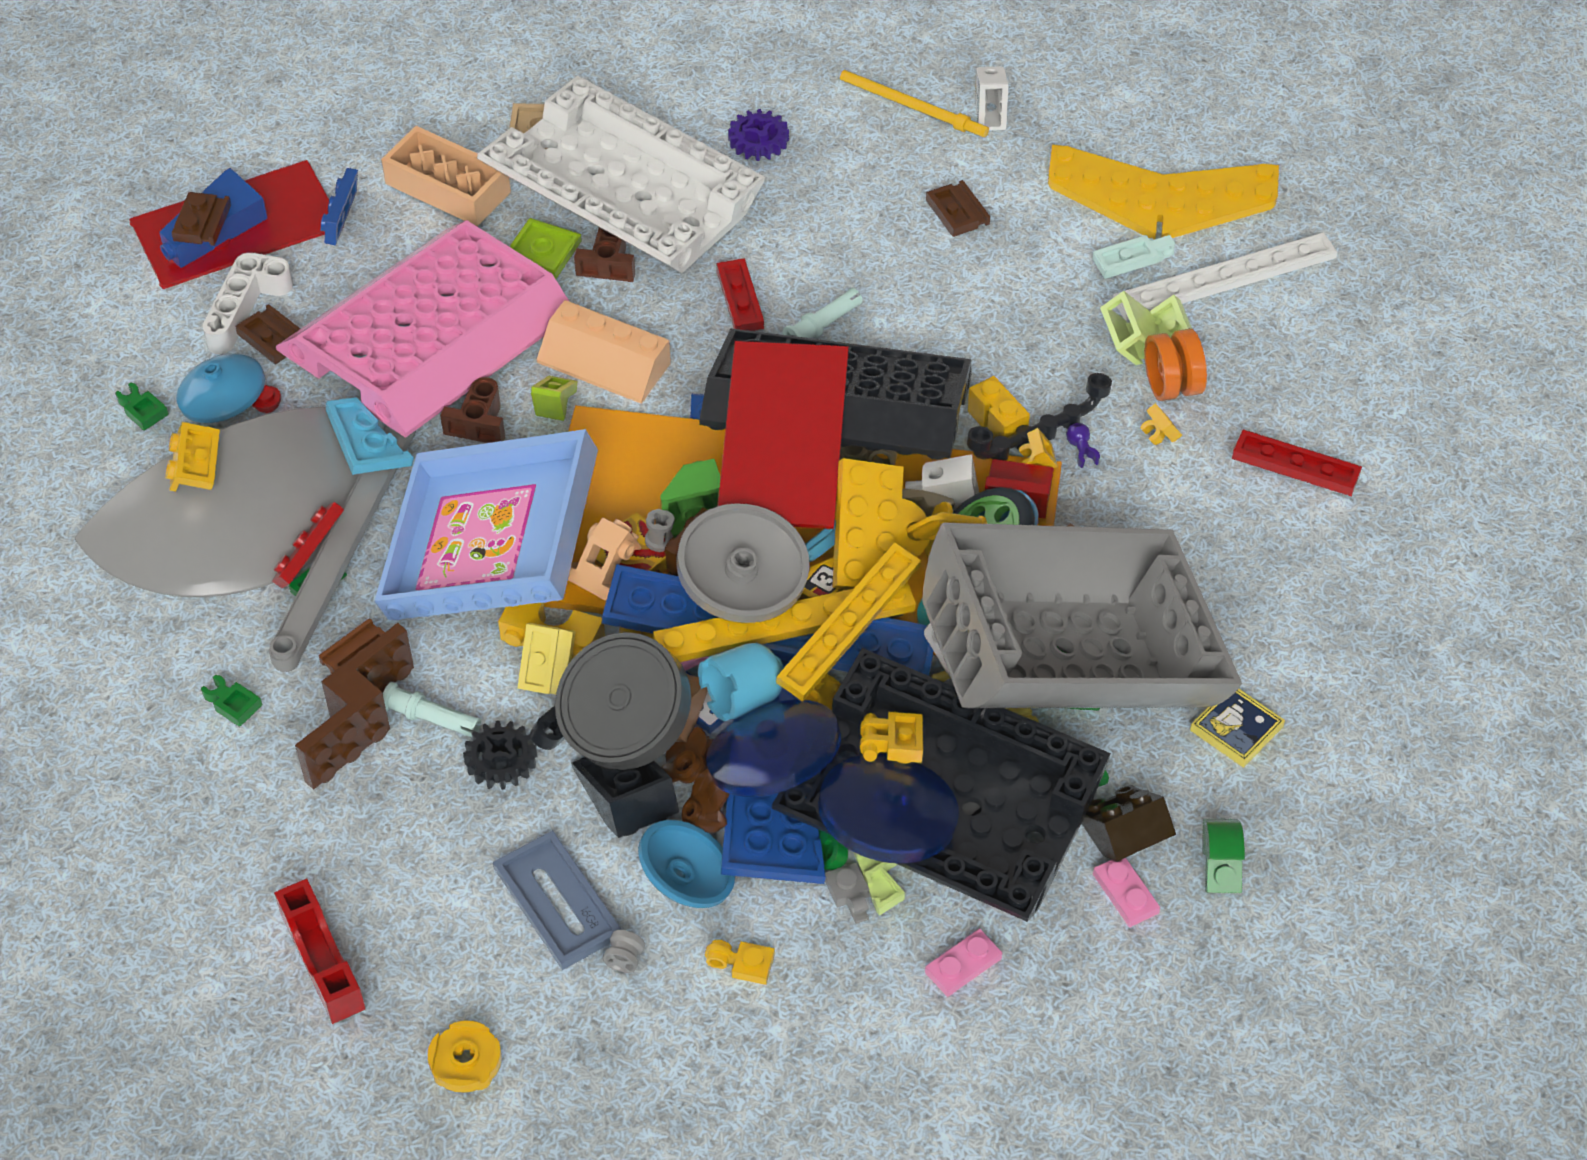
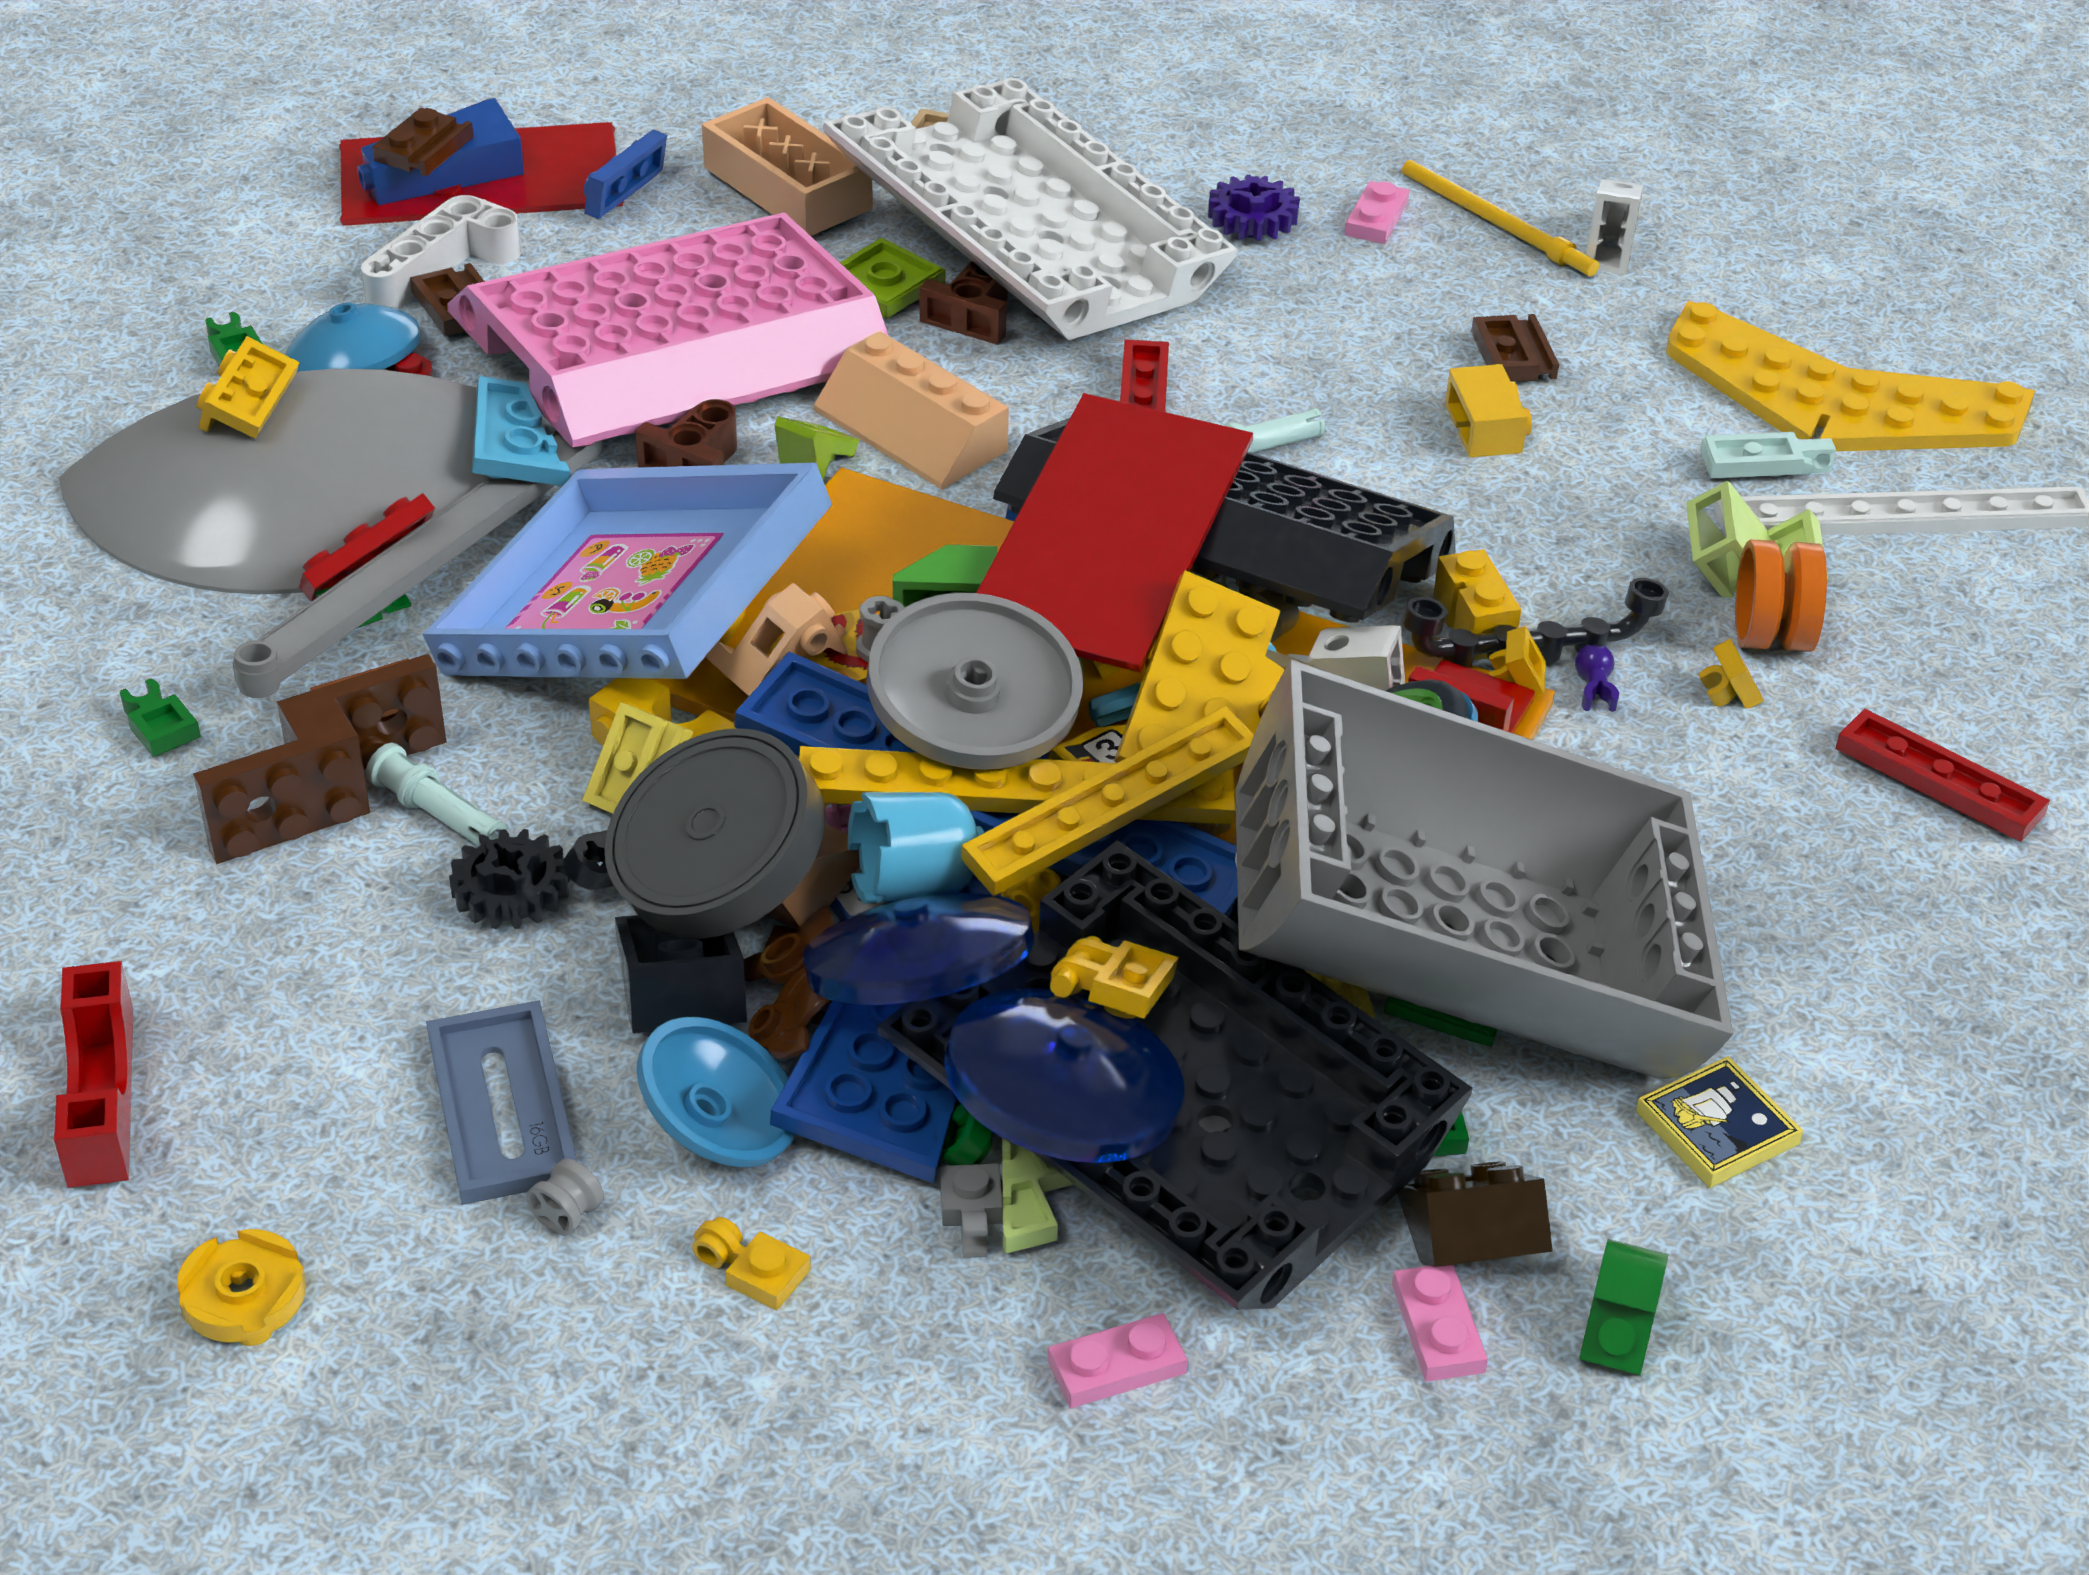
camera: 15 degrees right, 10 degrees down
none -> bright pink plate [1345,181,1410,244]
none -> yellow piece [1445,364,1532,458]

